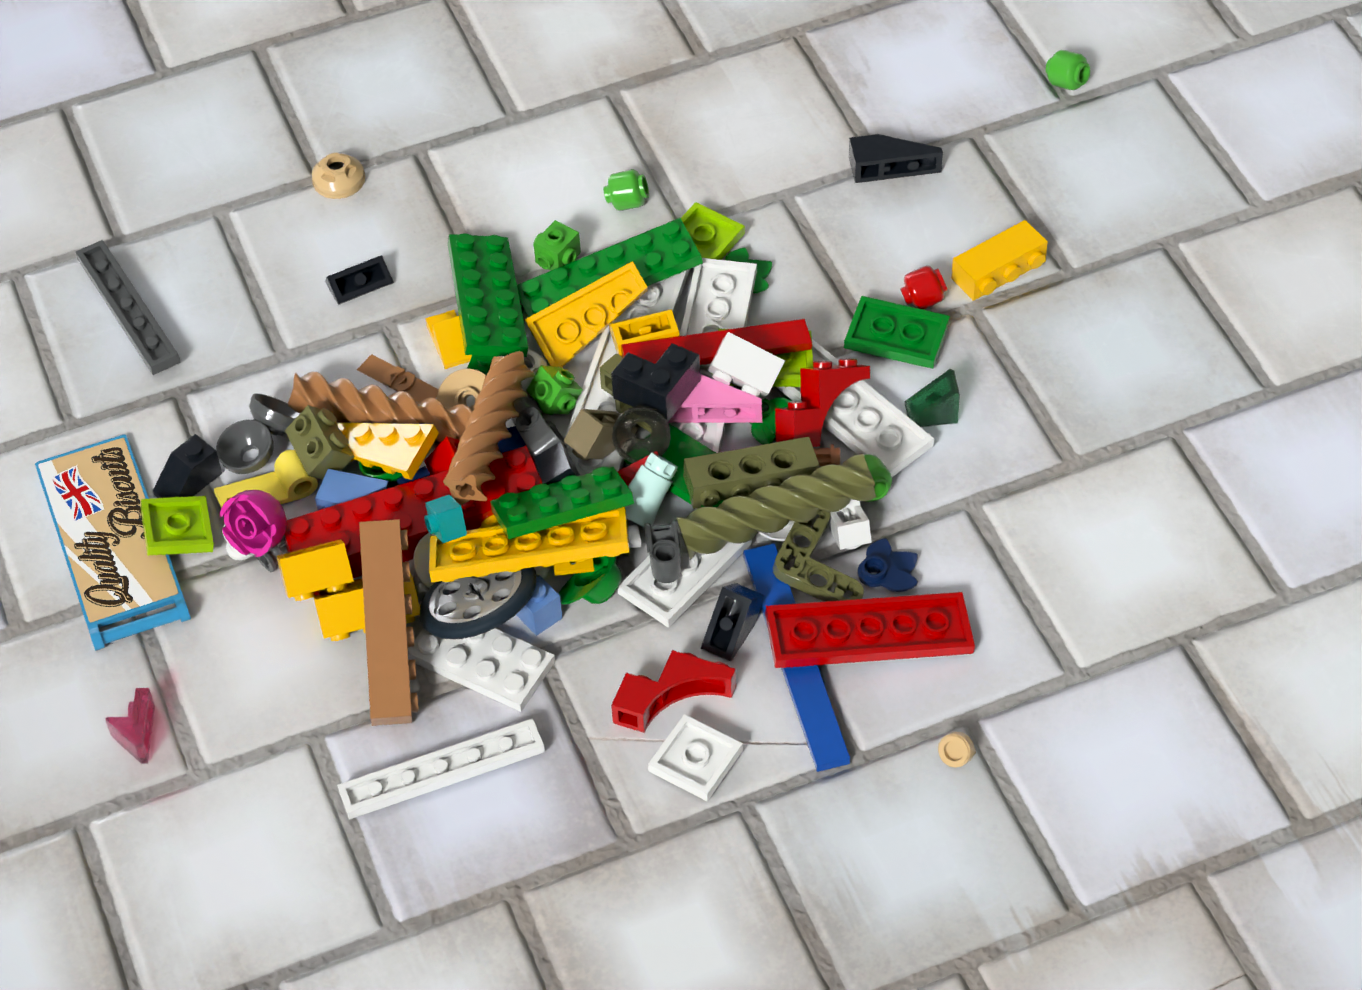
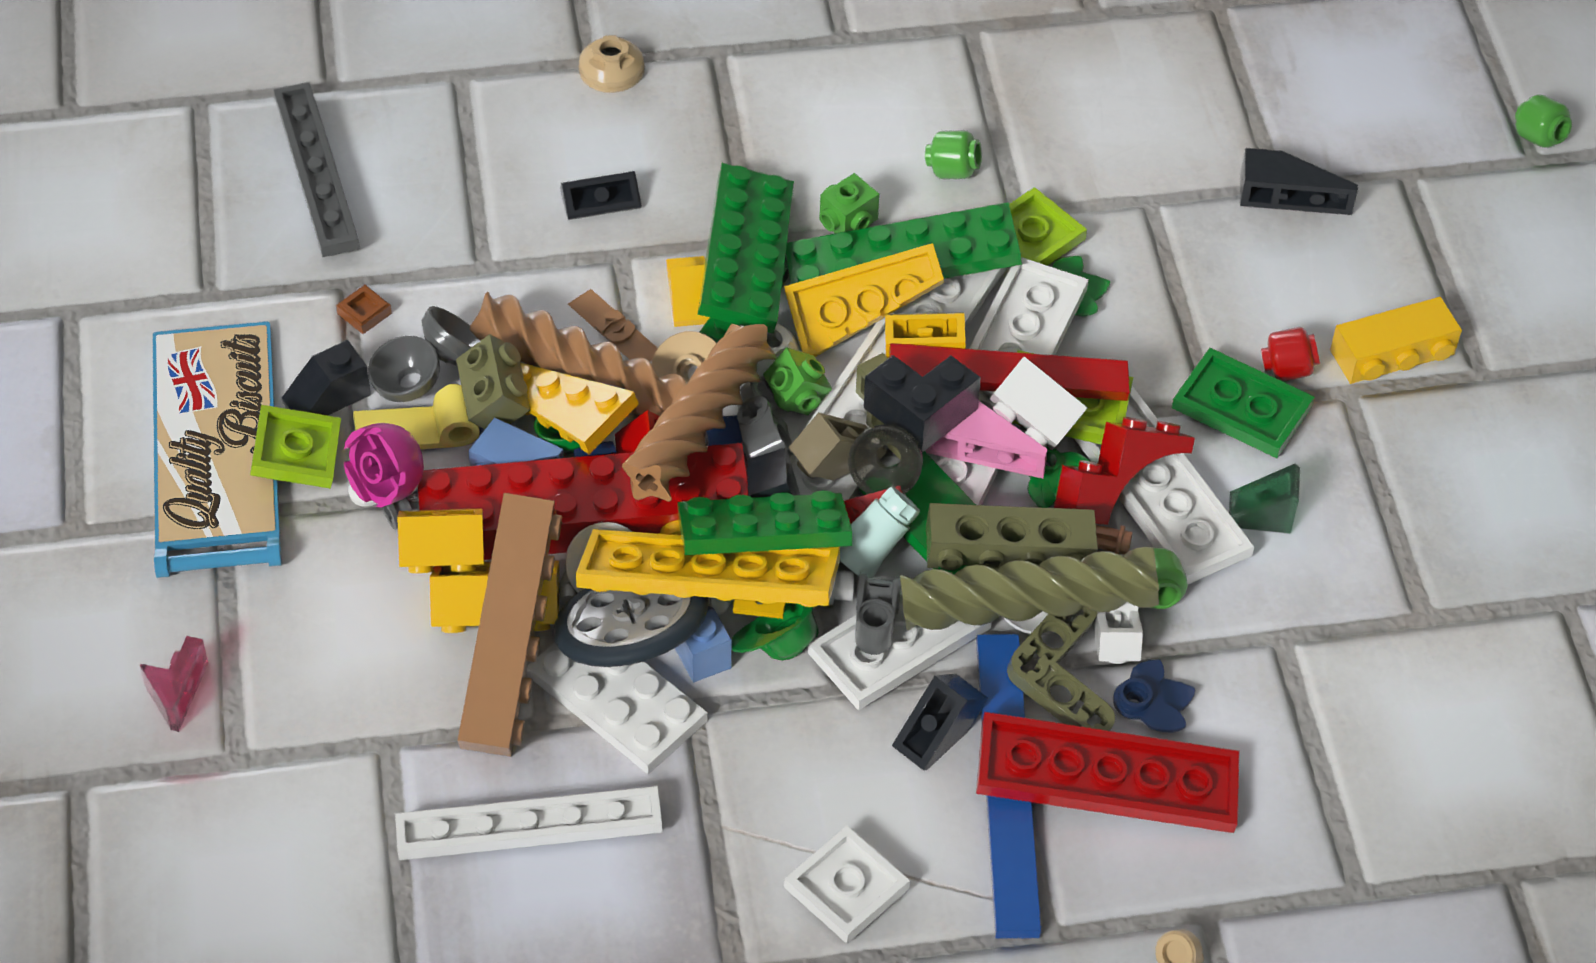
camera: 10 degrees right, 0 degrees up
teal plate [424,495,467,543] -> none
red arch [611,650,736,733] -> none
none -> dark orange tile [336,285,392,334]

